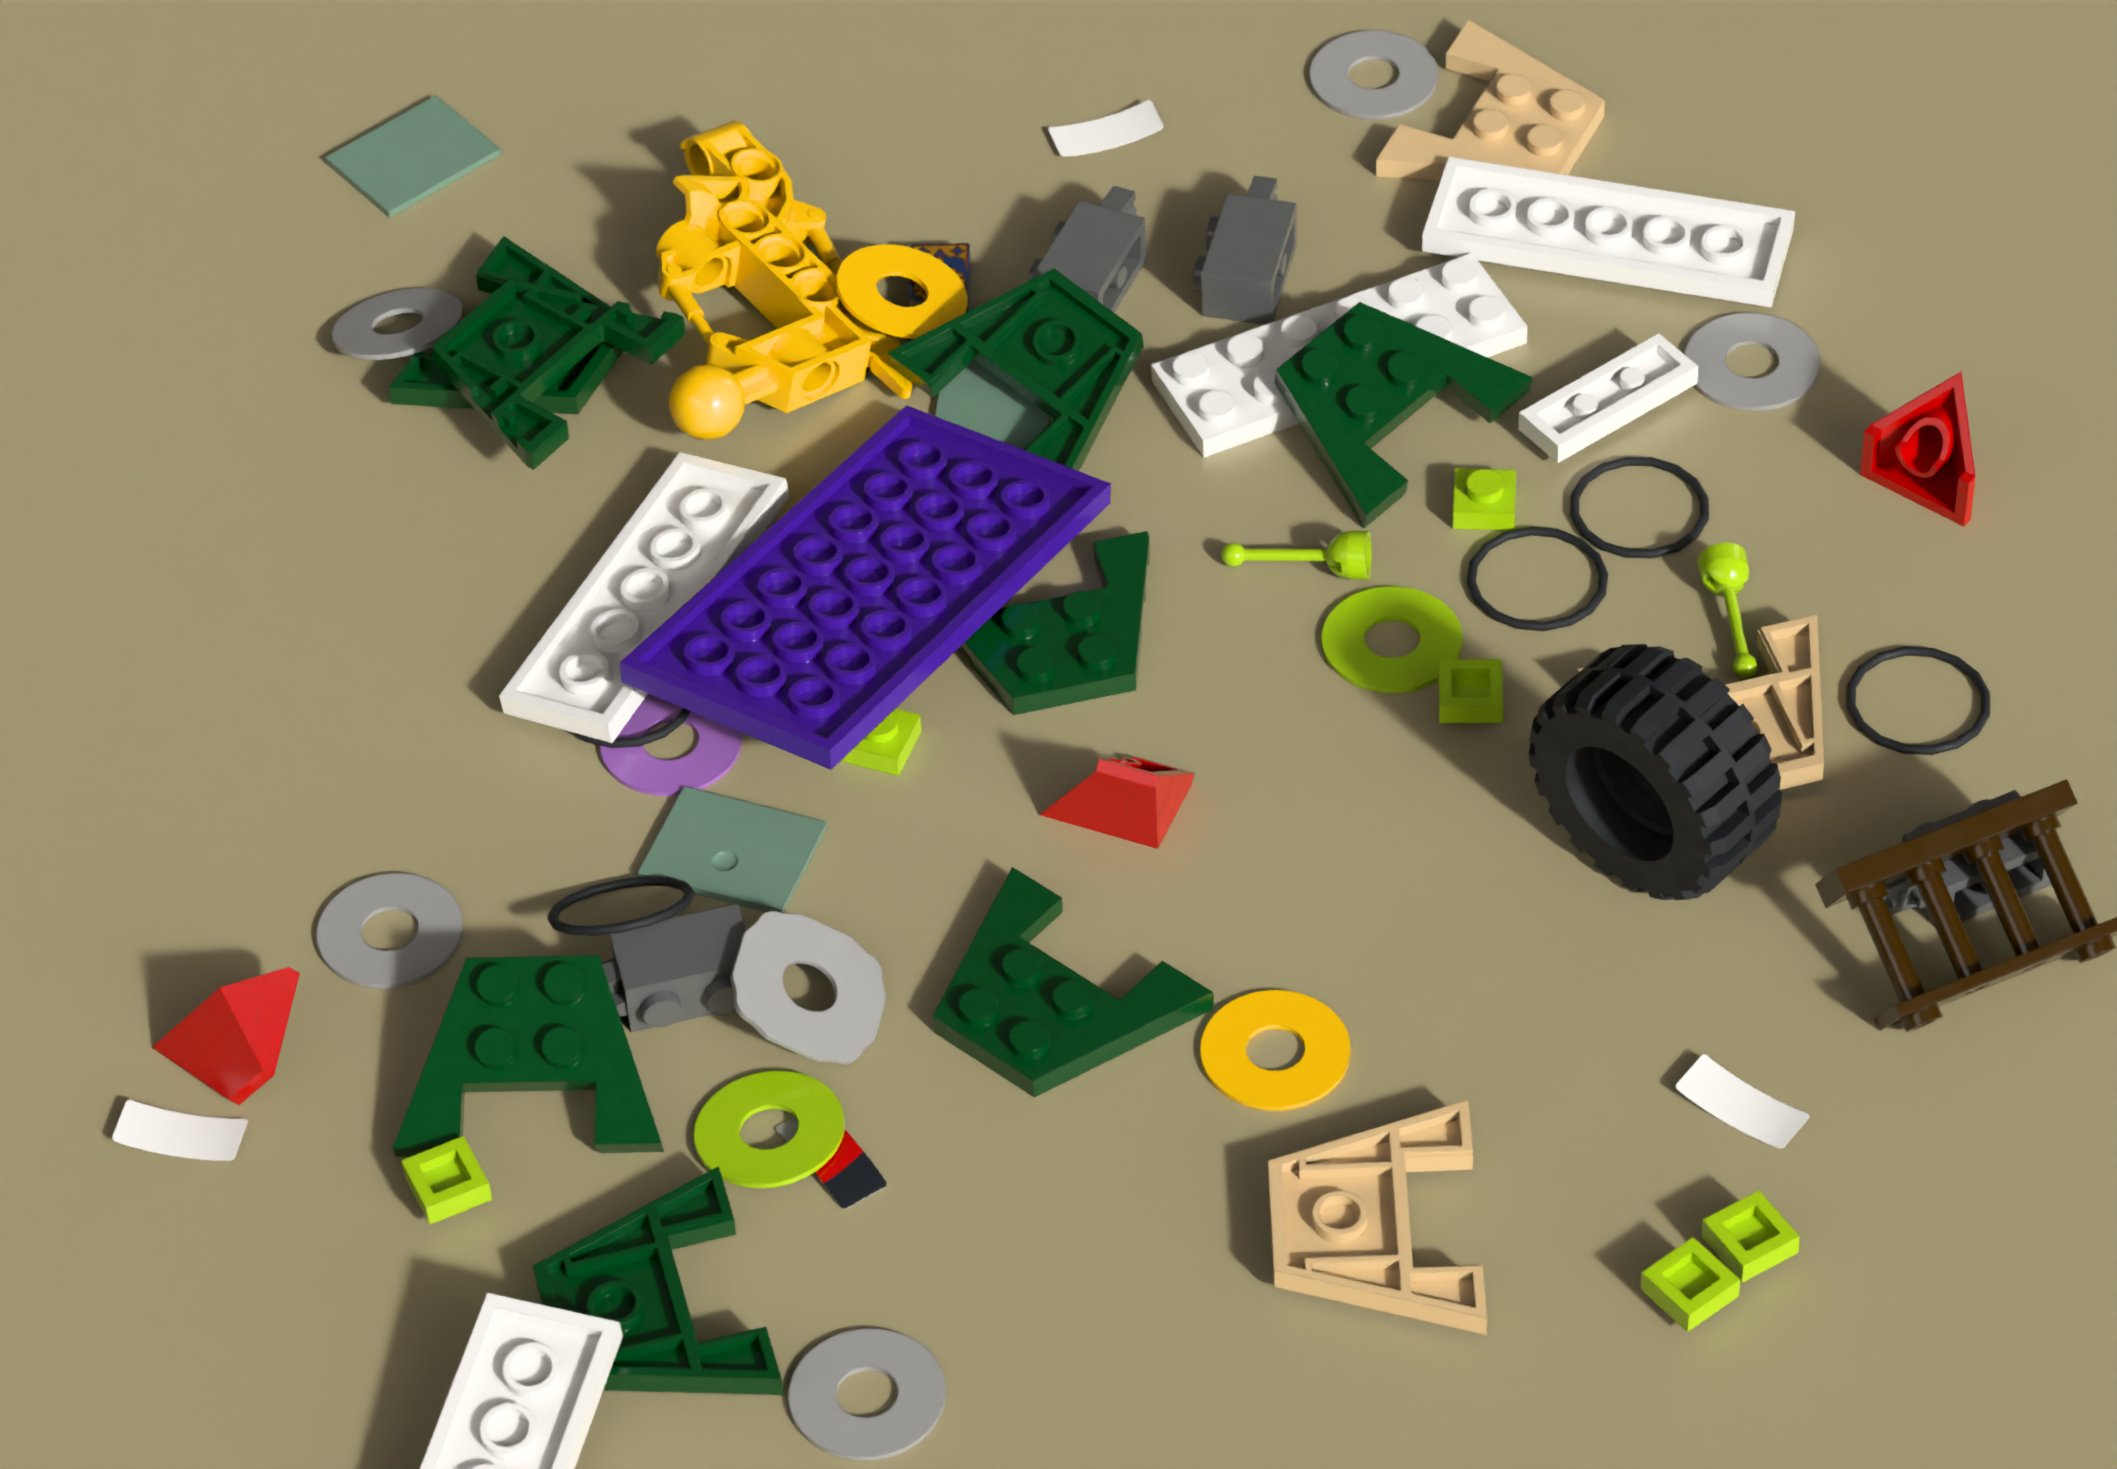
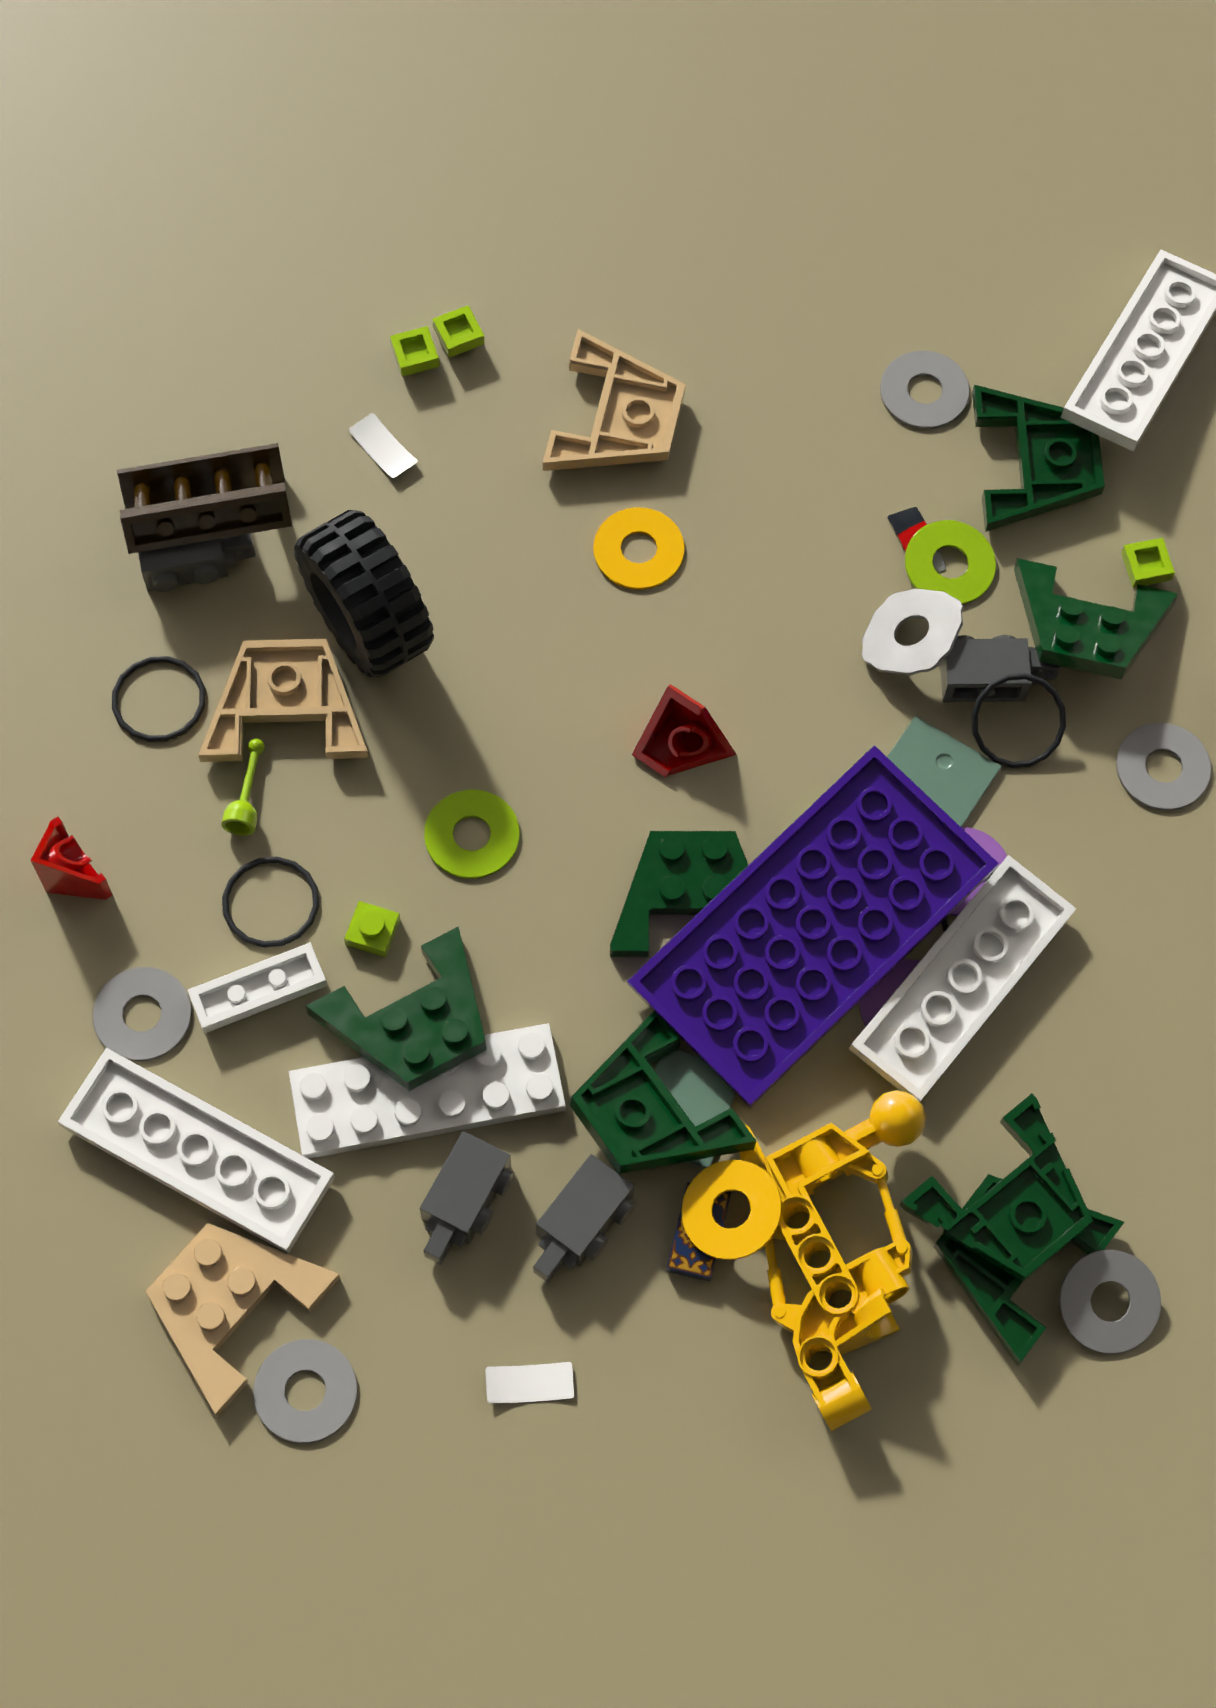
camera: 170 degrees left, 20 degrees up
sand green piece [325,95,501,218] -> none
dark green wing [932,867,1214,1098] -> none
lime hinge [1221,531,1372,580] -> none
lime plate [1438,659,1504,723] -> none
black piece [1466,526,1608,631] -> none

